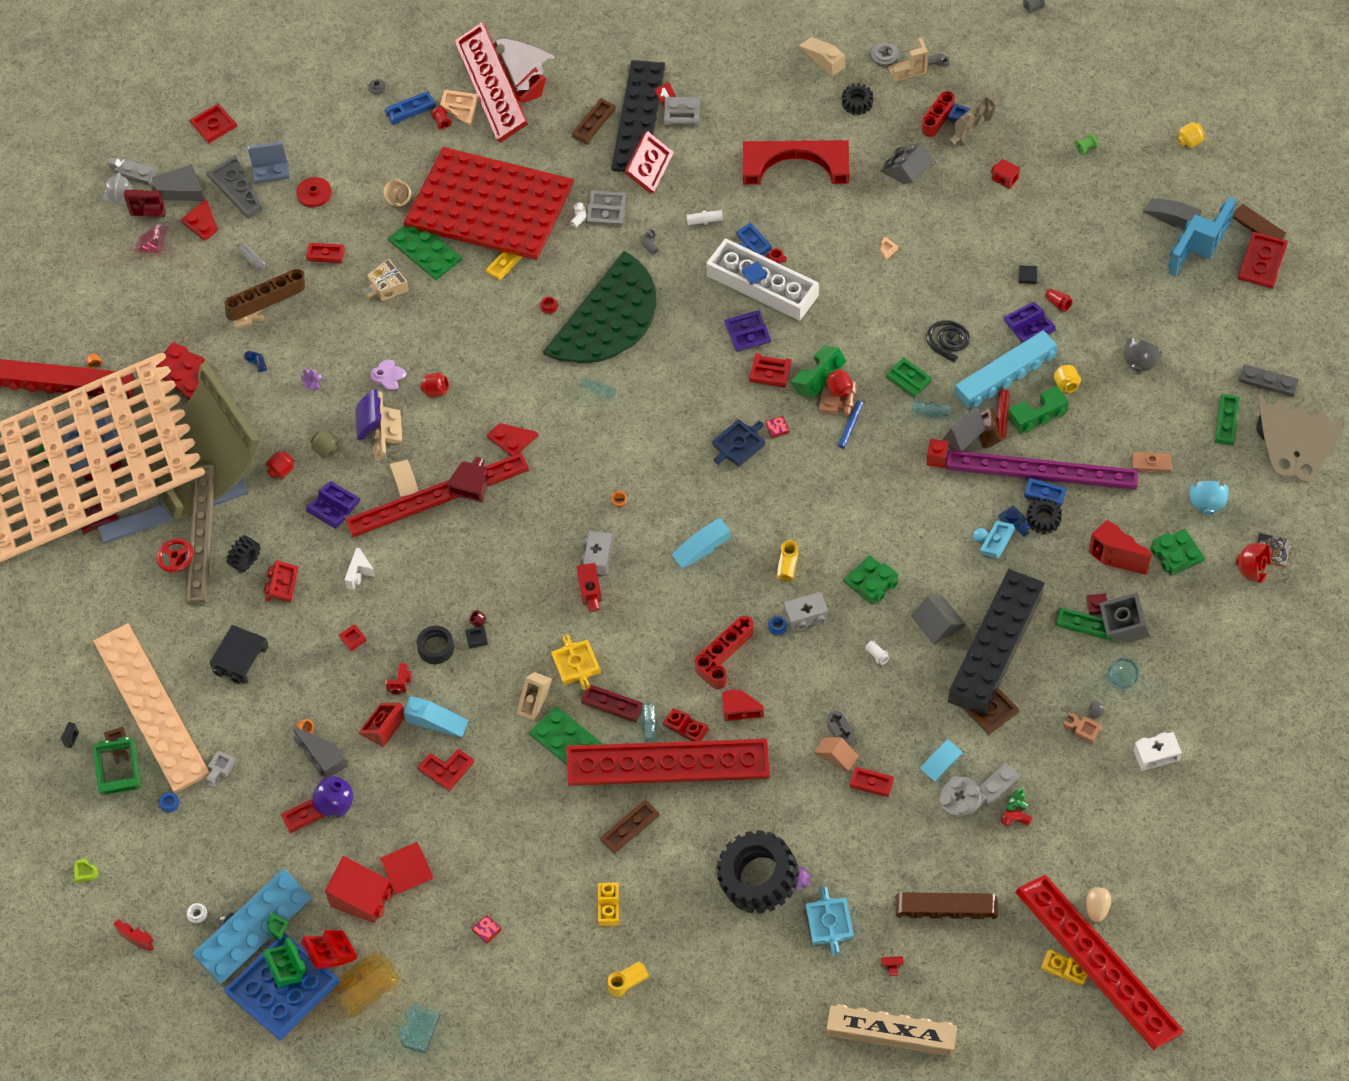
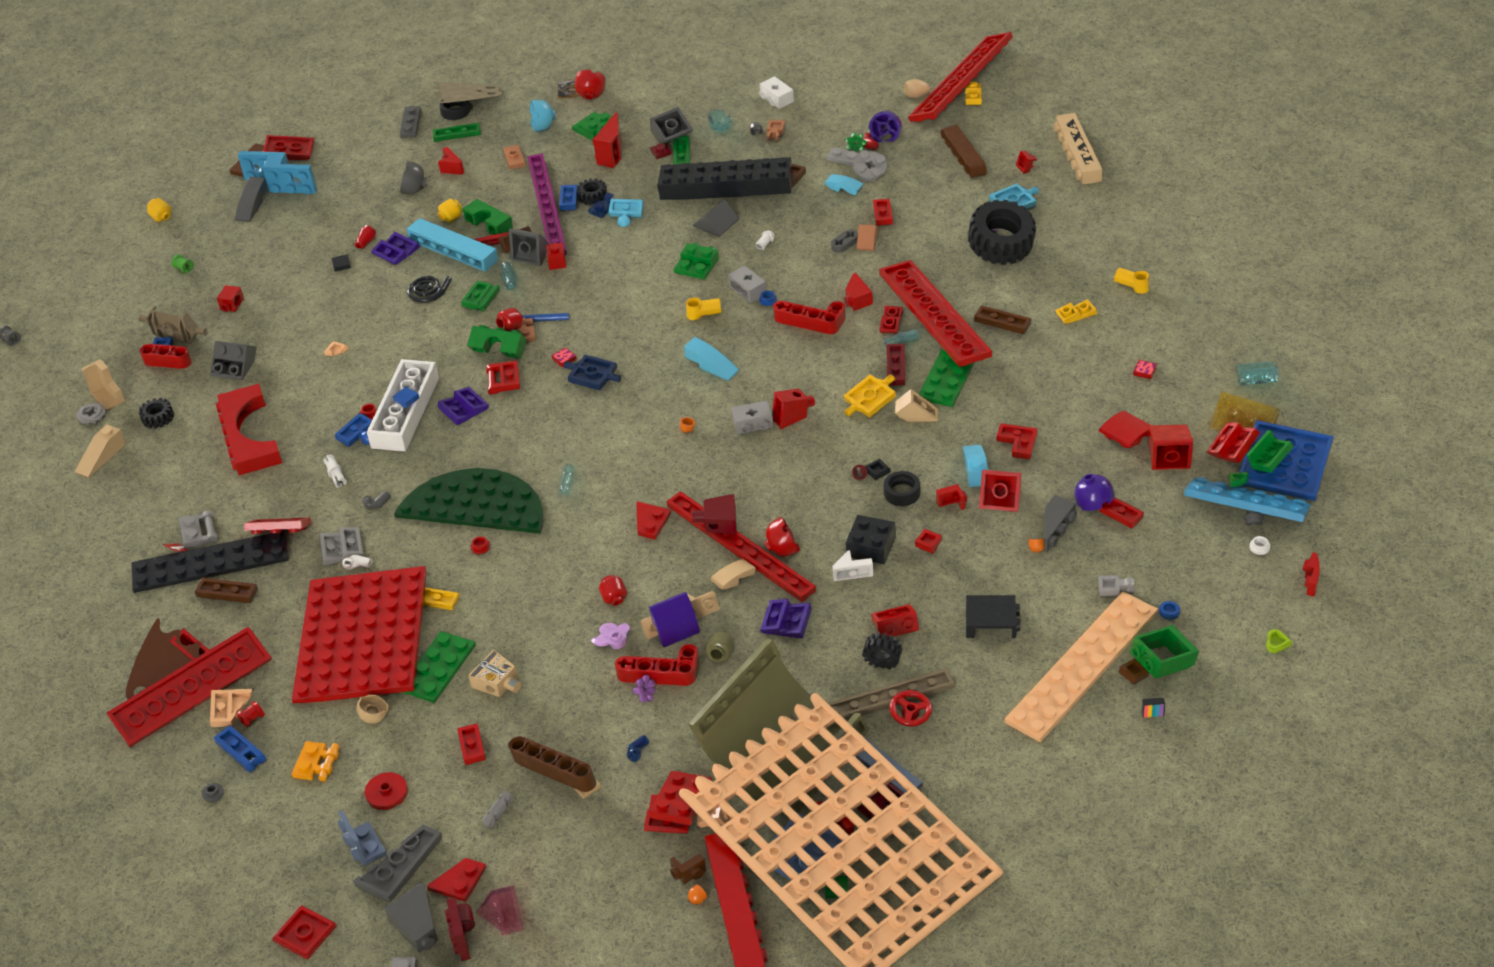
camera: 110 degrees left, 15 degrees down
none -> light orange plate [292,741,340,782]
none -> red slope [438,147,464,175]
none -> red beam [615,644,699,686]
none -> reddish brown bracket [670,853,706,884]
none -> red cylinder [764,516,801,557]
none -> black brick [846,515,896,565]
none -> dark purple cylinder [868,111,902,143]

